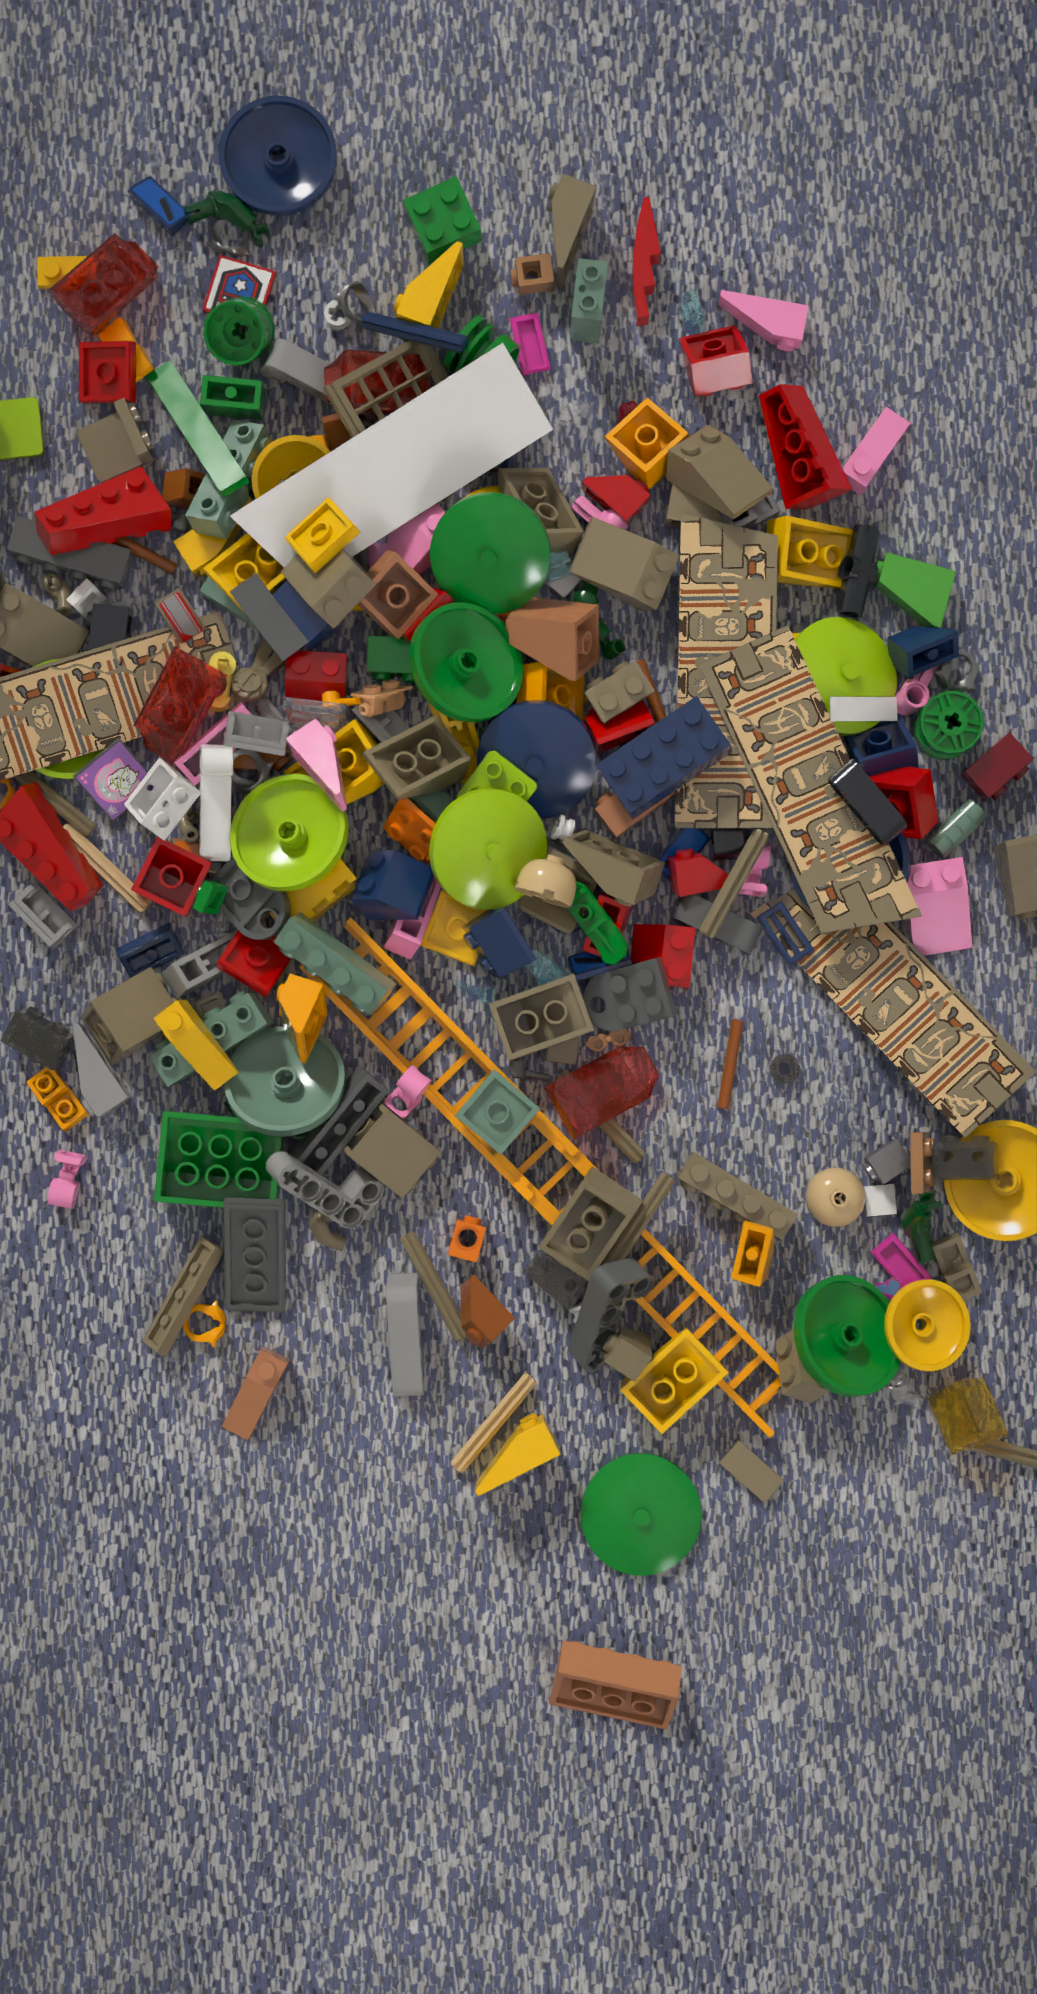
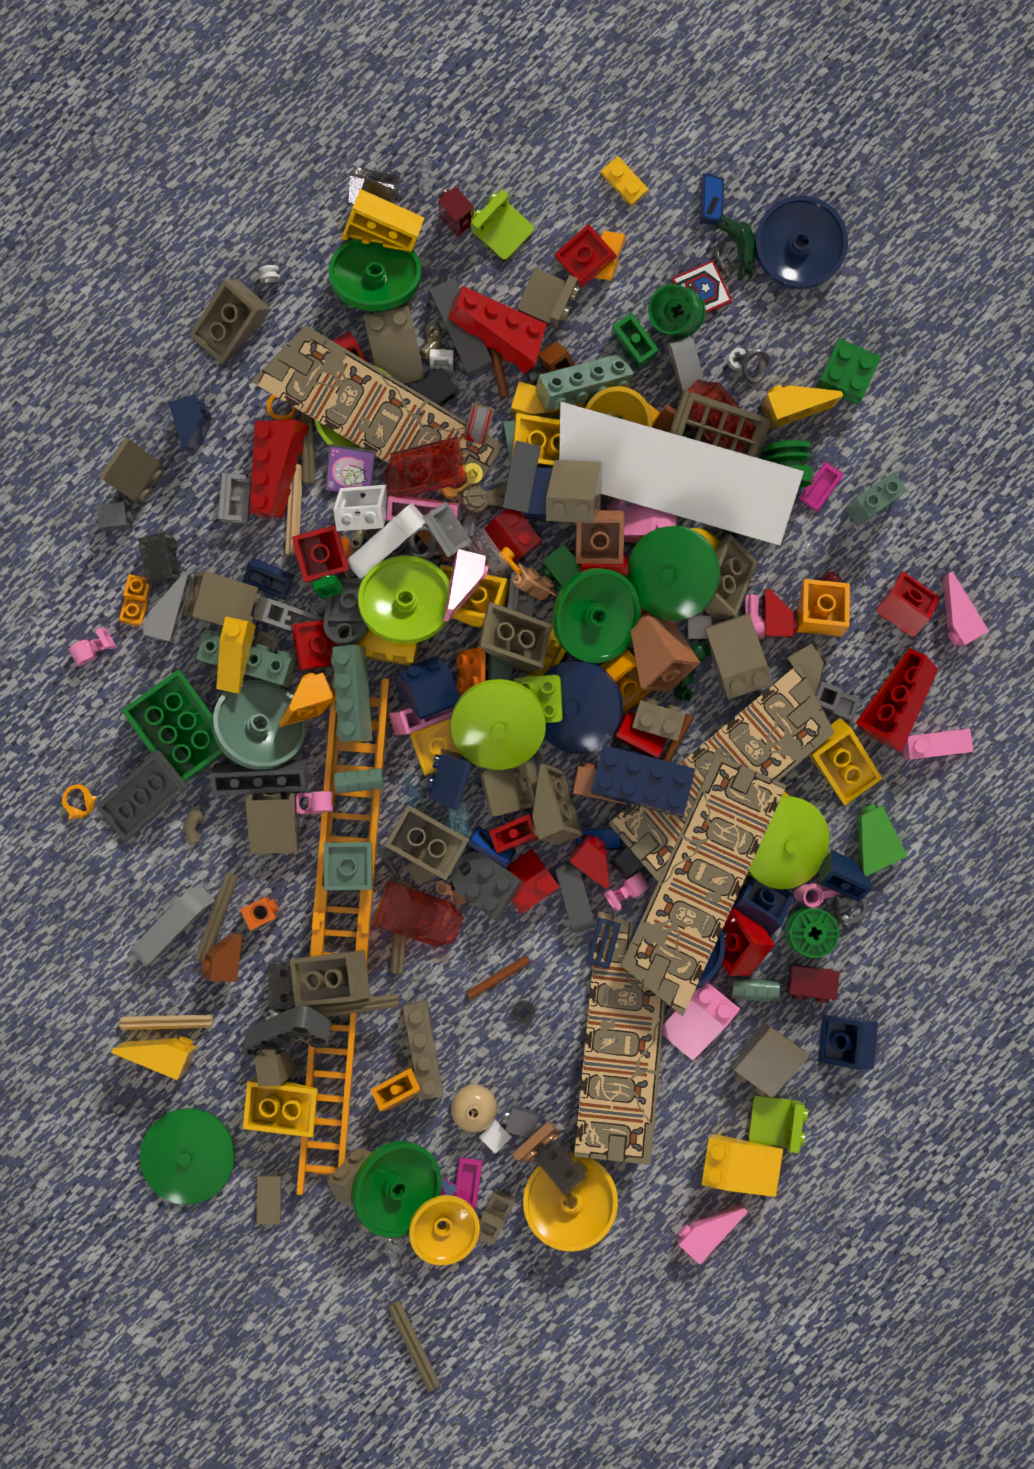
camera: 40 degrees right, 0 degrees up
clear red slope [50,233,159,336] -> none
dark tan plate [142,1236,224,1357] -> none
tile [145,360,249,498] -> none
nougat slope [222,1346,291,1440] -> none
light grey beam [266,1151,384,1229] -> none
yellow tile [285,497,360,574] -> none
dark blue axle [361,312,468,353] -> none
medium nougat brick [510,253,554,295] -> none
tan cylinder [514,855,576,908] -> none
clear light blue plate [544,551,572,584] -> none
dark tan slope [548,174,596,289] -> none
nougat slope [549,1641,682,1730] -> none
white bush [550,814,575,844] -> none
green piece [567,881,628,965] -> none
red slope [632,197,661,327] -> none
dark tan slope [666,425,773,519] -> none
clear light blue plate [679,289,705,329] -> none
dark tan axle [699,828,769,938] -> none
black beam [828,759,908,846] -> none
white sticker [830,697,897,721] -> none
black piece [836,524,880,619] -> none
dark green arm [901,1190,942,1263] -> none
clear yellow slope [928,1378,1008,1456] -> none
none -> sand green axle [334,768,384,793]

